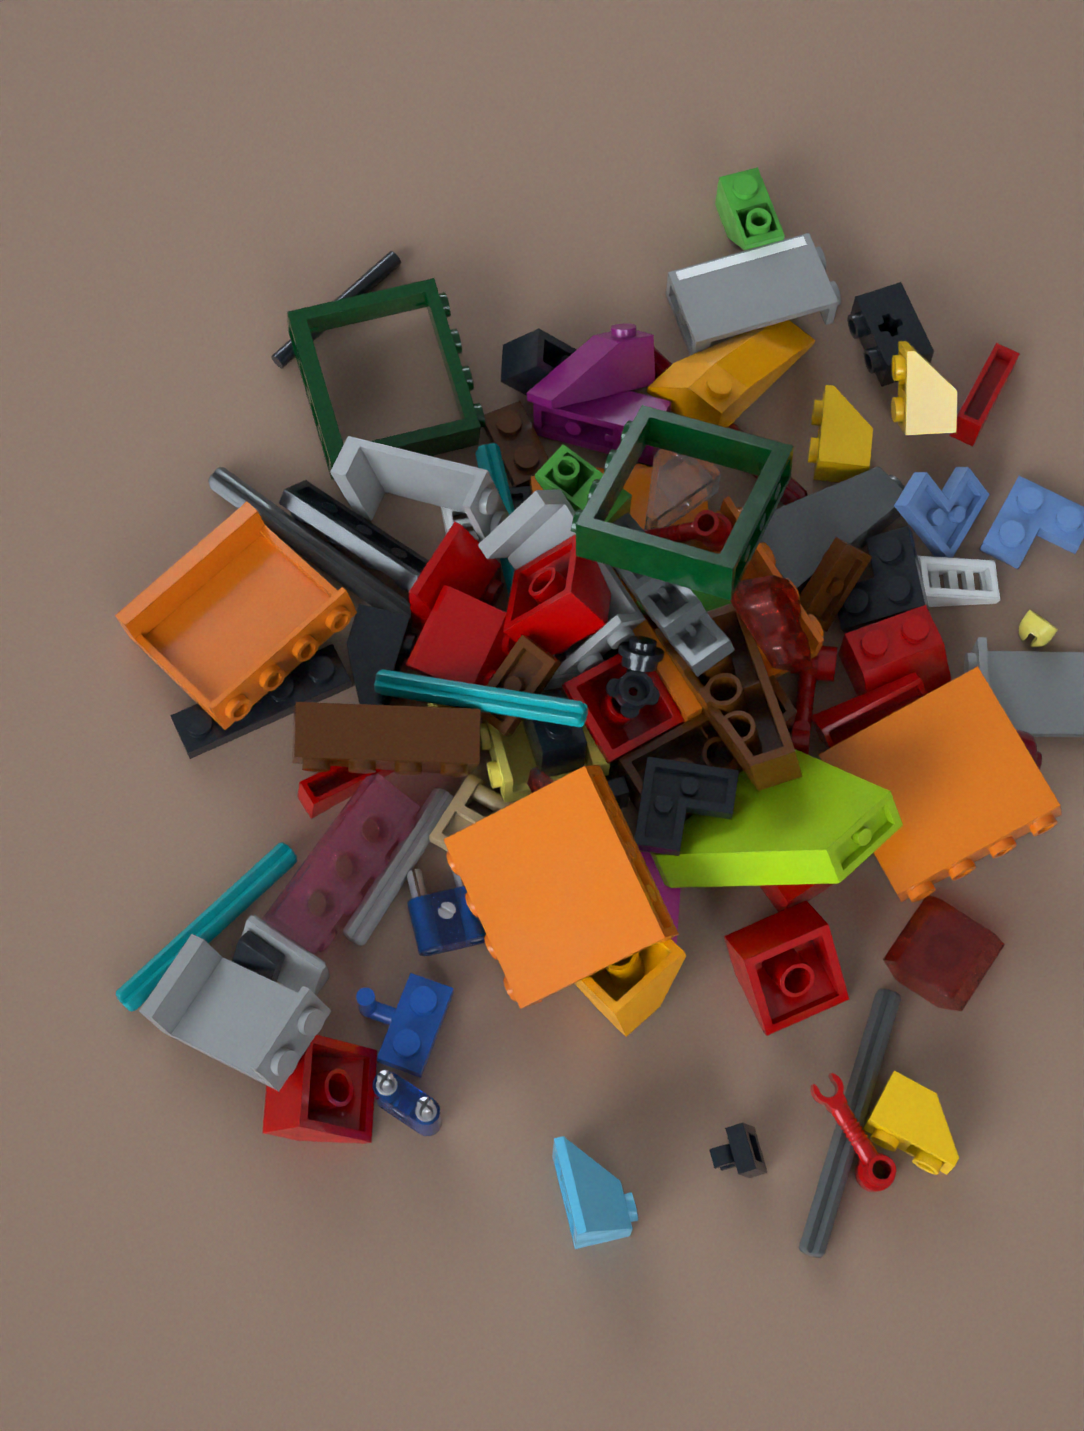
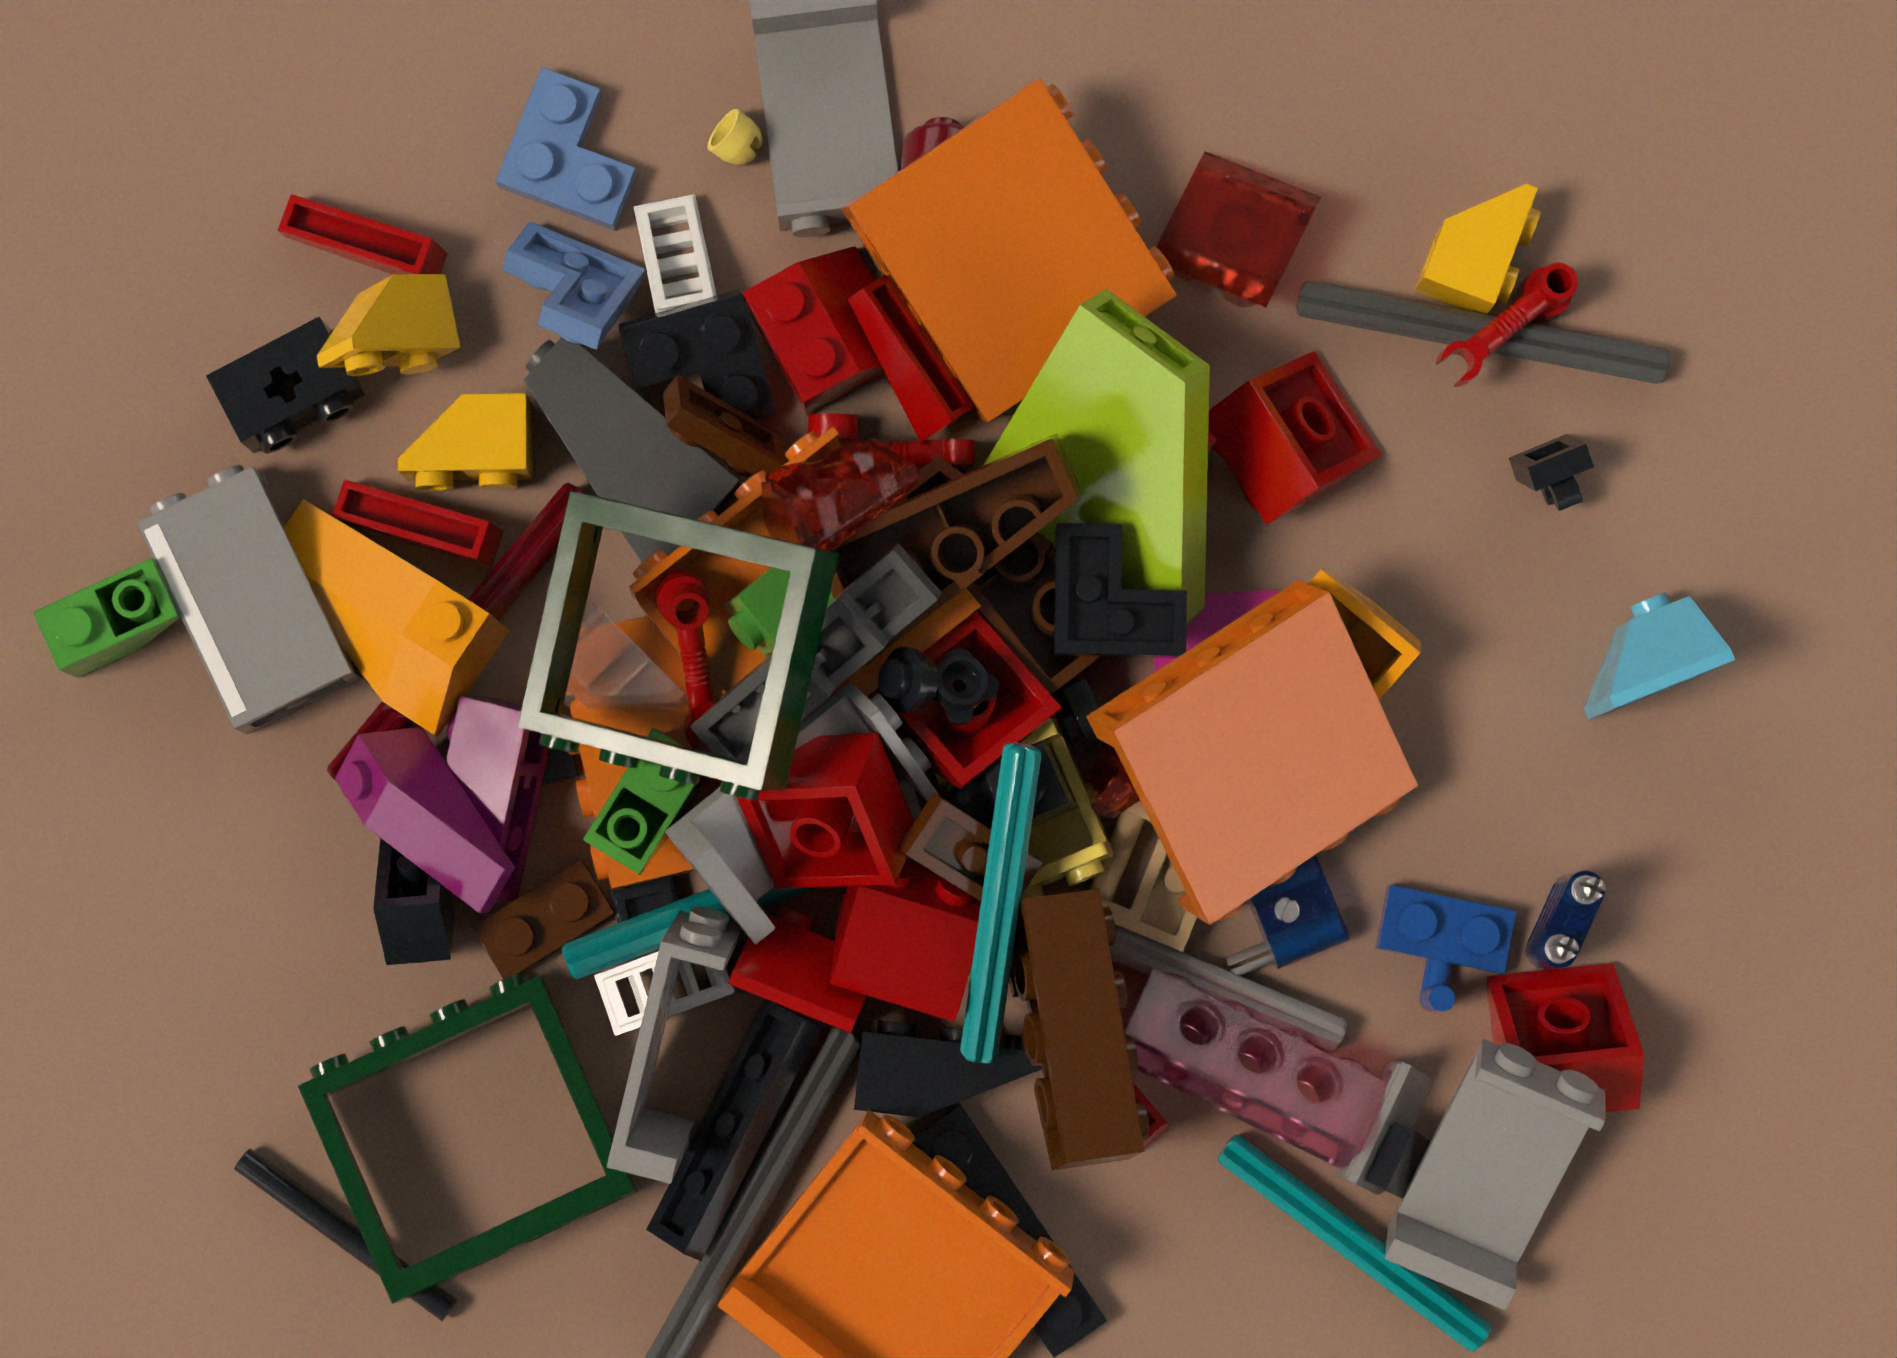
camera: 100 degrees left, 15 degrees up
none -> red piece [332,479,504,569]

